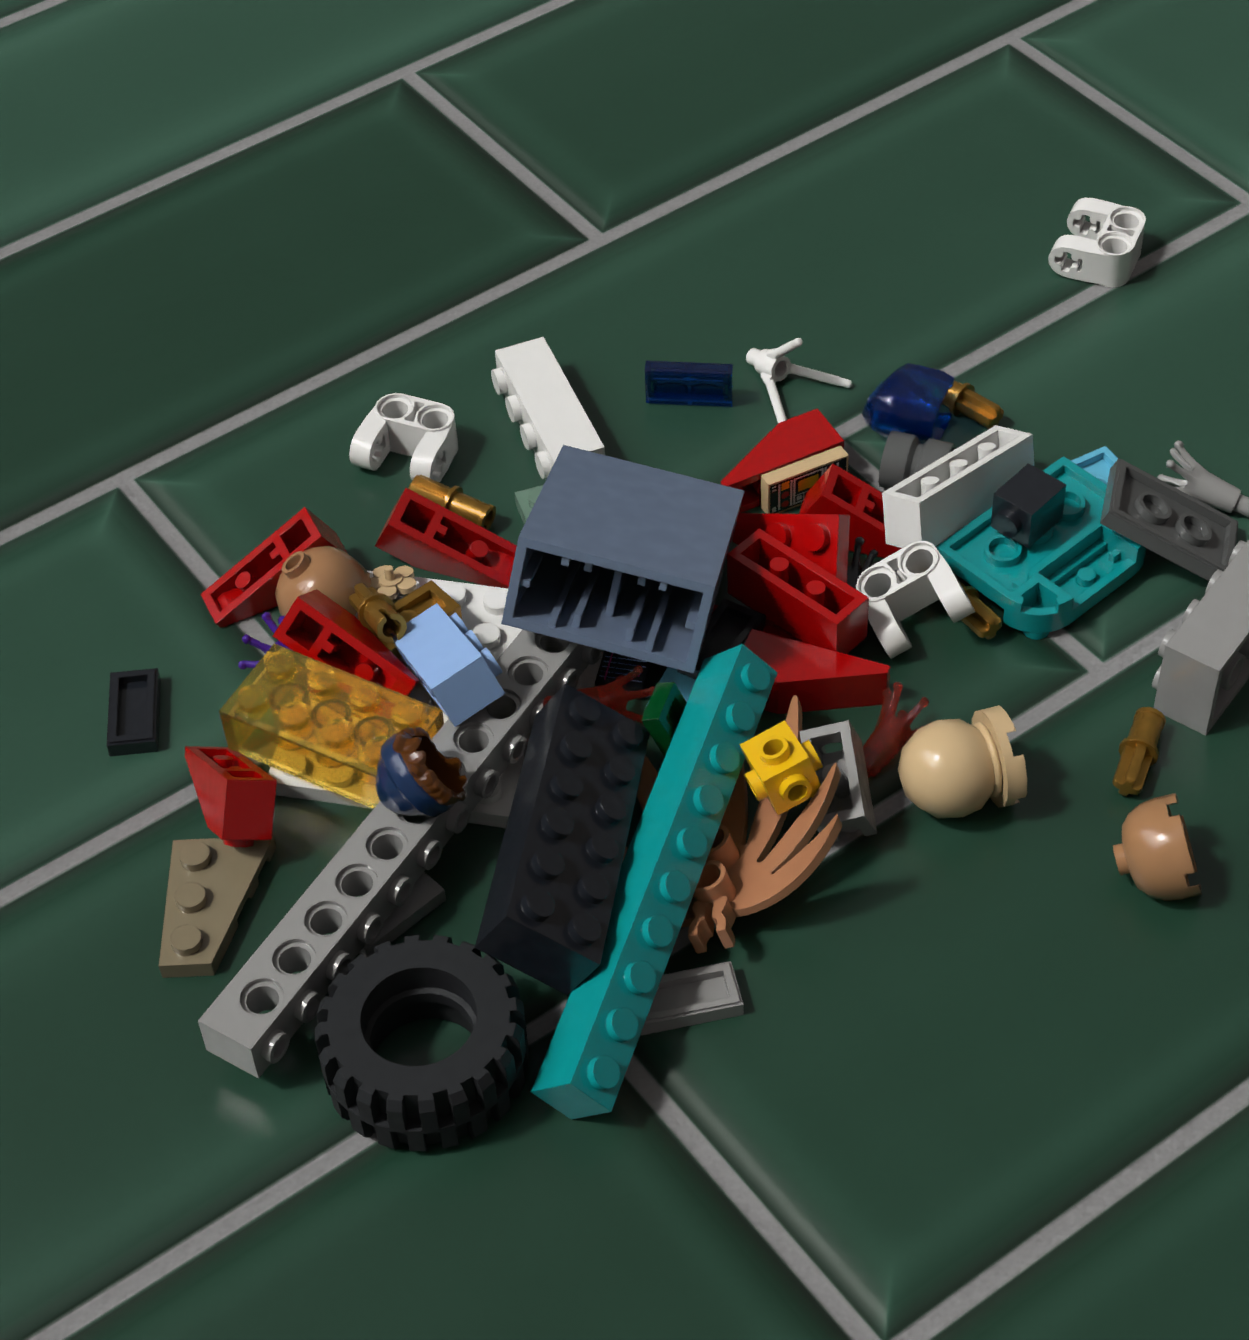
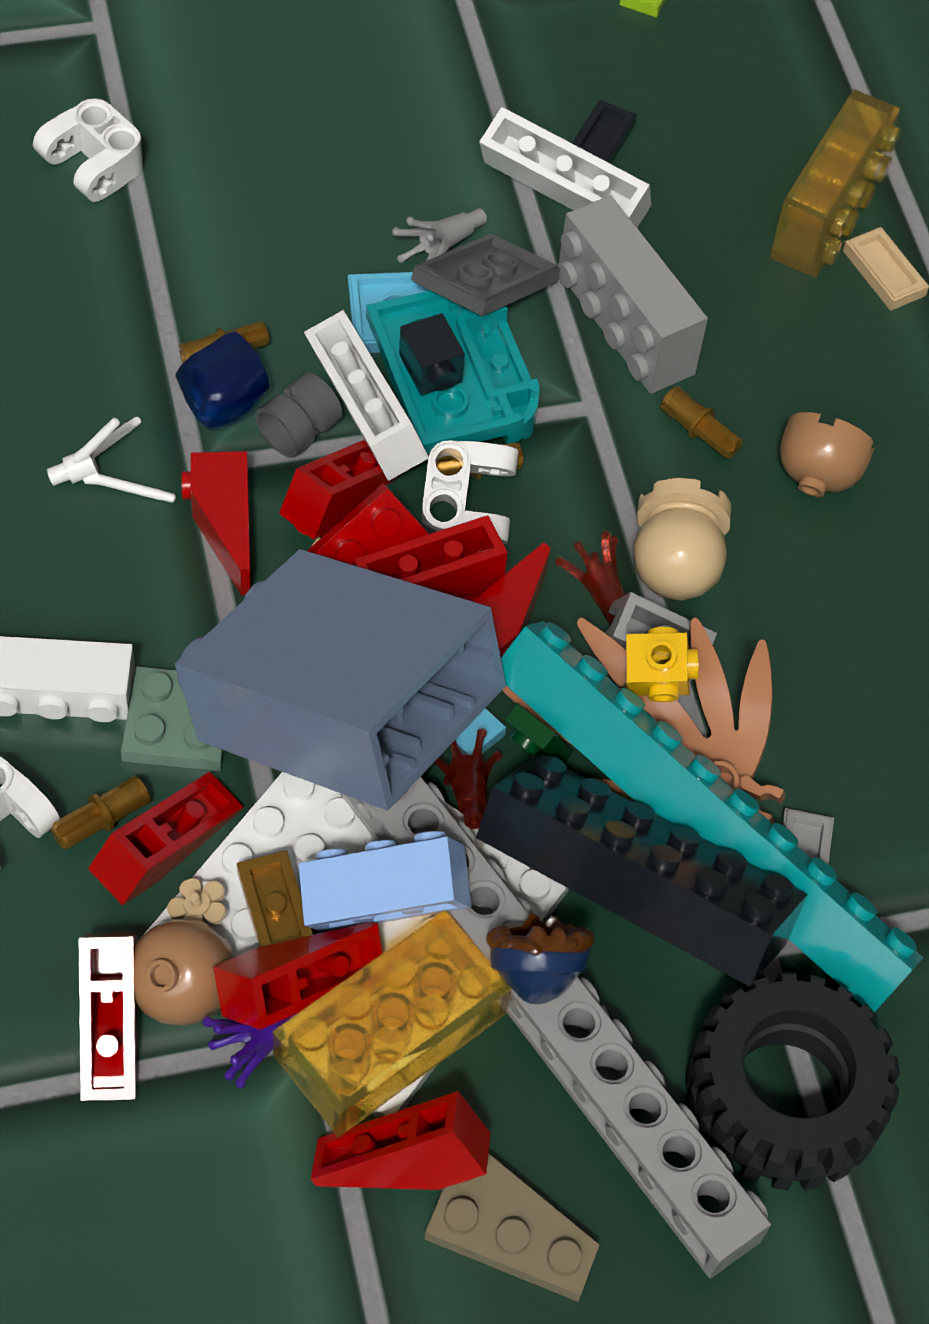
camera: 75 degrees left, 10 degrees up
black tile [106,668,161,756] -> none
pearl gold axle [349,583,407,643] -> none
clear blue tile [645,361,733,407] -> none
tile [761,446,849,514] -> none

